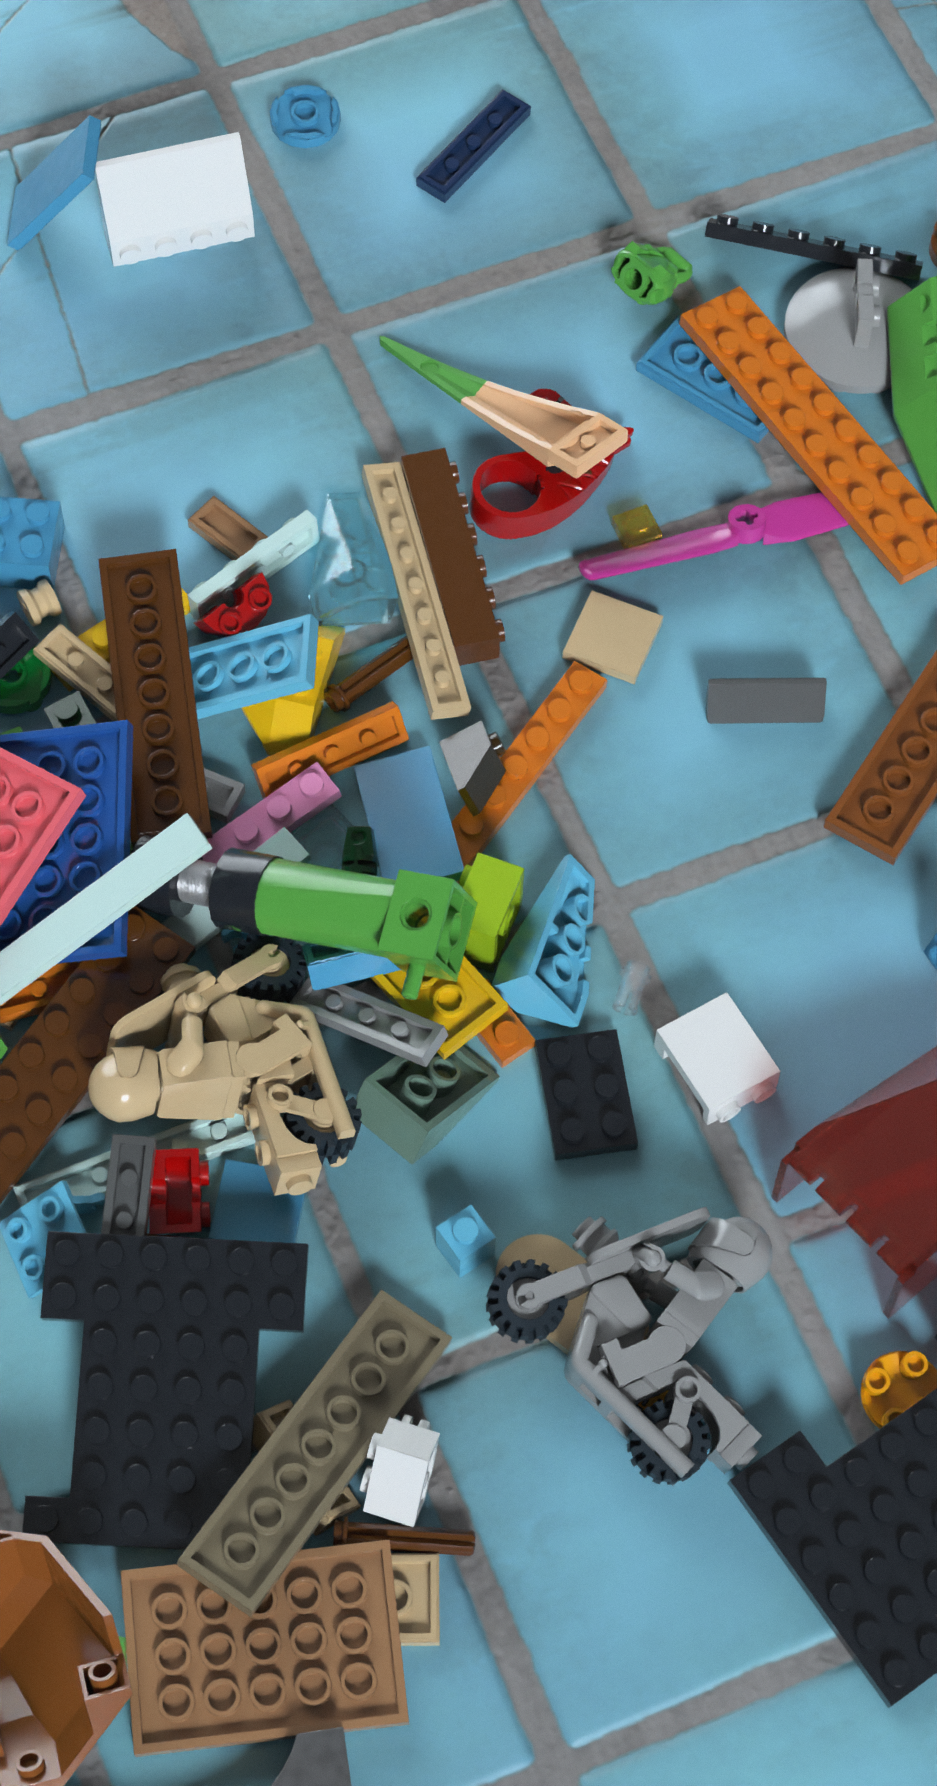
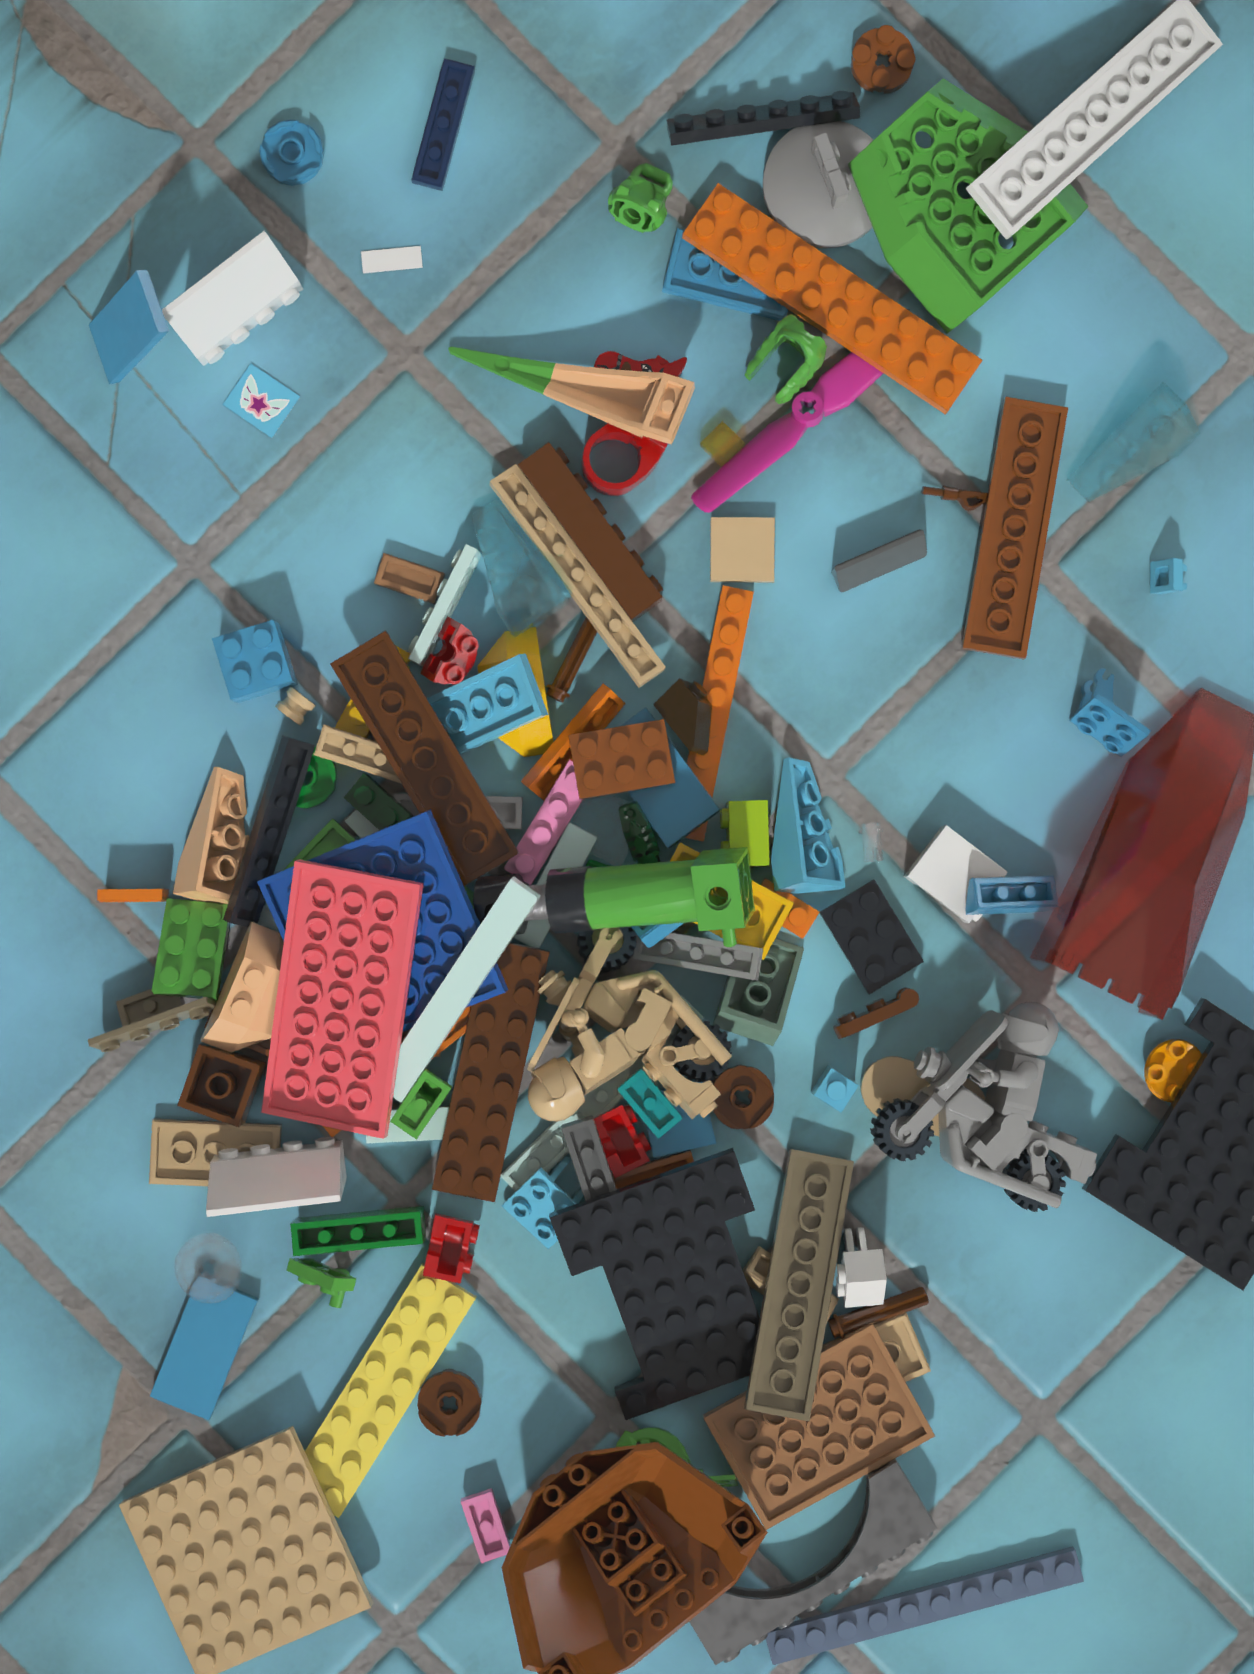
camera: 20 degrees left, 25 degrees up
none -> medium azure sticker [222,363,300,438]
none -> white sticker [361,246,423,273]
none -> dark orange plate [568,719,675,800]
none -> teal plate [617,1068,683,1139]
none -> reddish brown plate [713,1064,774,1129]
none -> bright green piece [745,314,827,404]
none -> reddish brown plate [833,987,919,1039]
none -> reddish brown hand [921,485,988,511]
none -> dark azure slope [965,875,1059,915]

